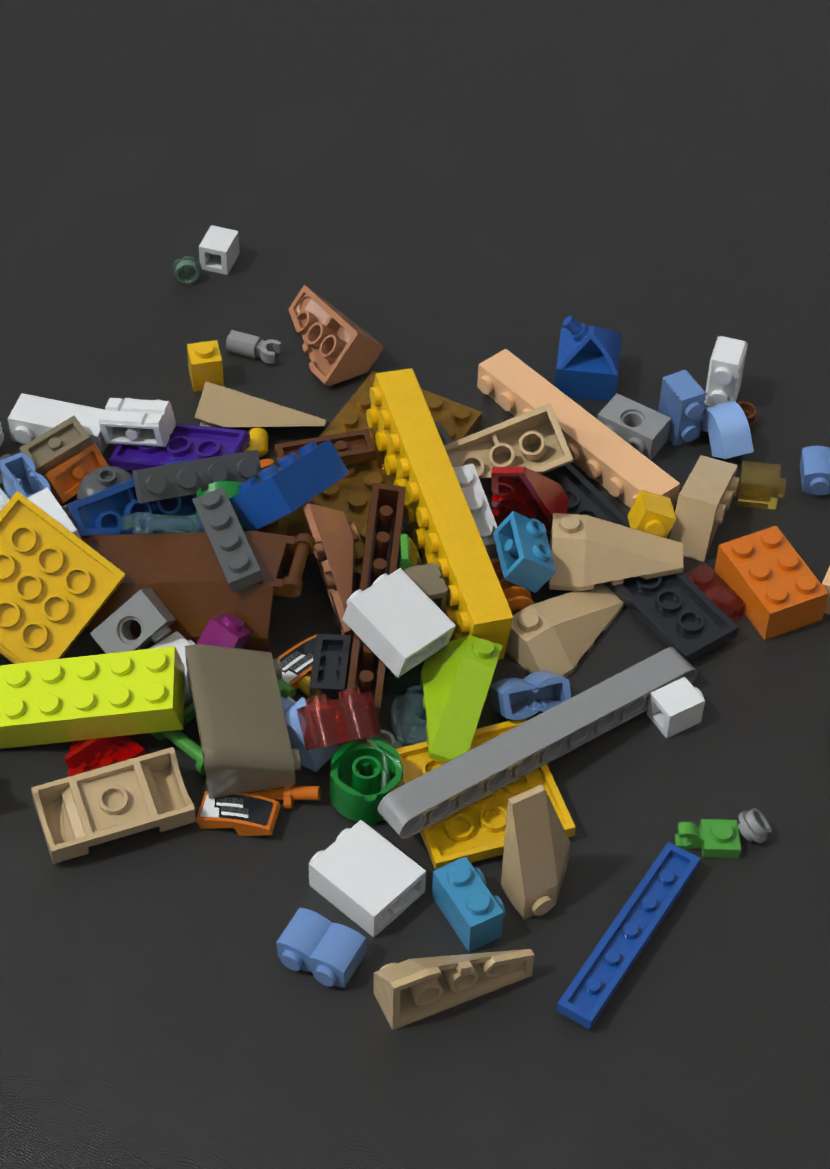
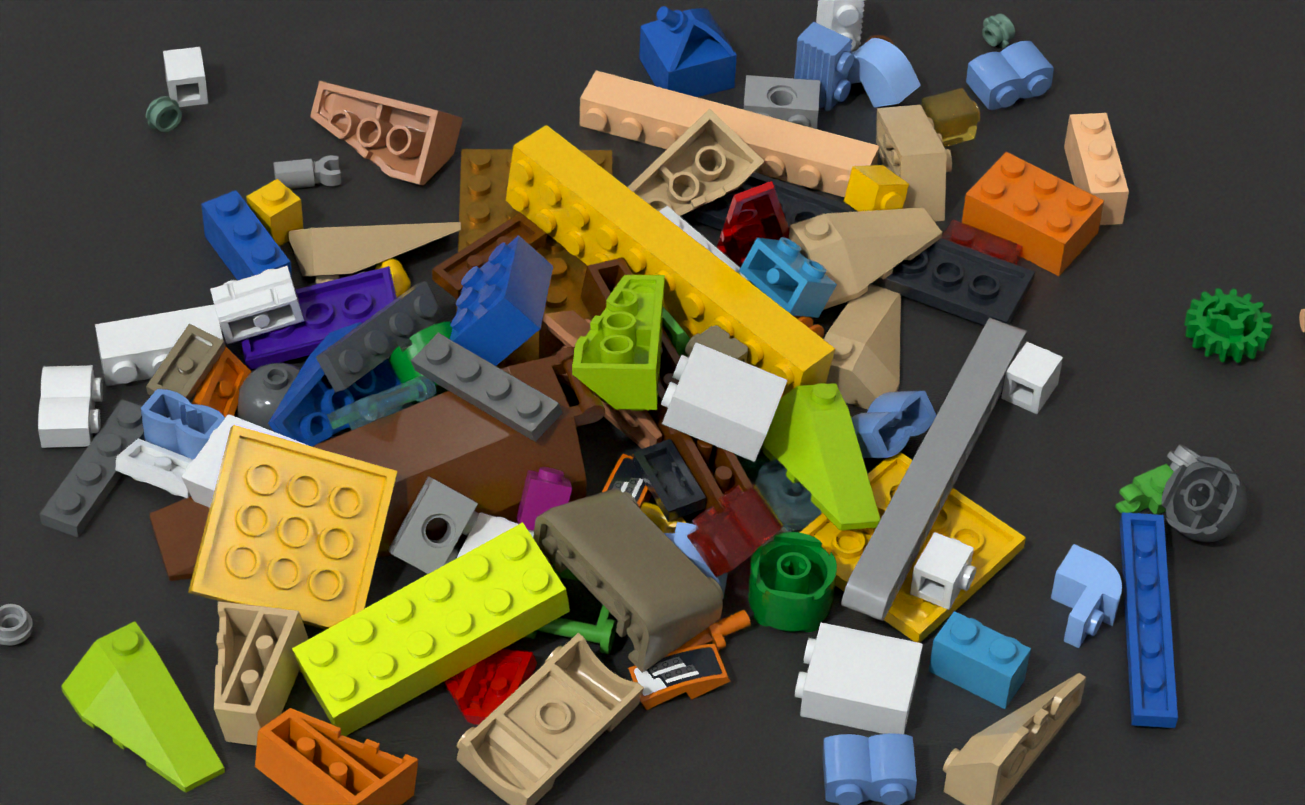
camera: 30 degrees left, 0 degrees up
tan wedge [501,784,570,920] -> none
none -> blue brick [201,190,292,281]
none -> lime wedge [572,275,665,411]
none -> white brick [910,532,976,610]
none -> light blue brick [1051,544,1122,648]
none -> dark grey cylinder [1162,456,1248,543]

